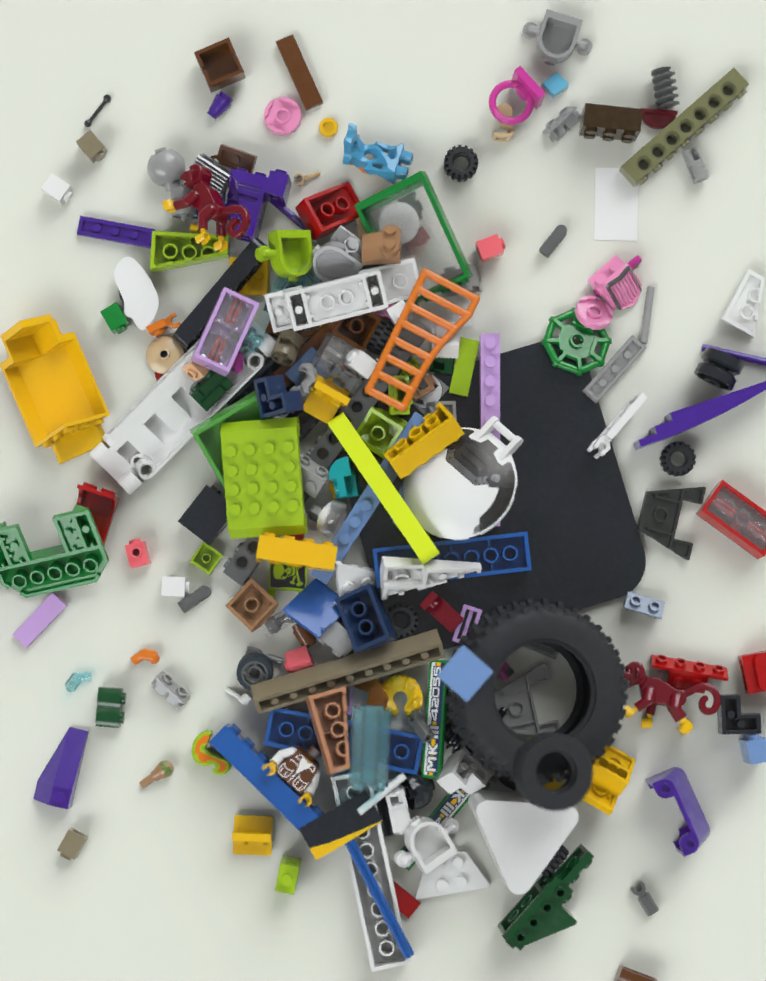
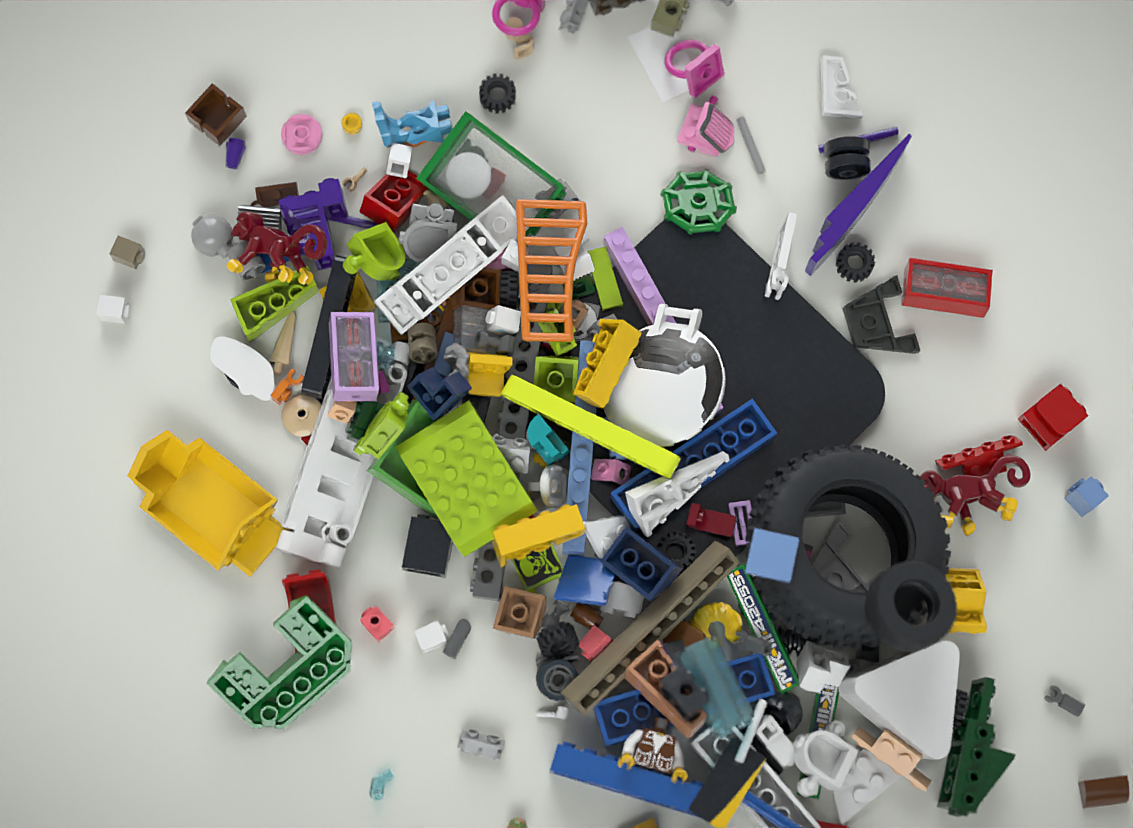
camera: 30 degrees left, 10 degrees down
lavender tile [13,593,67,648] -> none
dark purple tile [77,216,155,249] -> none
black hinge [84,94,111,127] -> none
dark green brick [95,687,127,728] -> none
green brick [100,302,130,334] -> none
orange arm [130,648,160,666] -> none
lime piece [190,541,224,575] -> none
lime animal [191,730,232,775] -> none
reddish brown tile [276,34,323,111] -> none
medium nougat slope [361,225,402,265] -> none
coral brick [475,234,506,263] -> none
dark grey bar [539,225,567,258] -> none
bright pink tile [575,296,613,330] -> none
light grey tile [582,335,647,403] -> none
hinge [623,591,665,619] -> none
dark purple windscreen [645,767,710,857] -> none
black brick [717,694,761,735] -> none
none -> tan bar [269,311,296,375]
none -> lime piece [353,391,409,459]
none -> white brick [386,143,412,178]
none -> black tyre [536,621,579,659]
none -> bright pink bracket [591,459,631,485]
none -> black brick [658,665,710,723]
none -> dark pink tile [664,40,725,98]
none -> light nougat bracket [852,727,932,792]

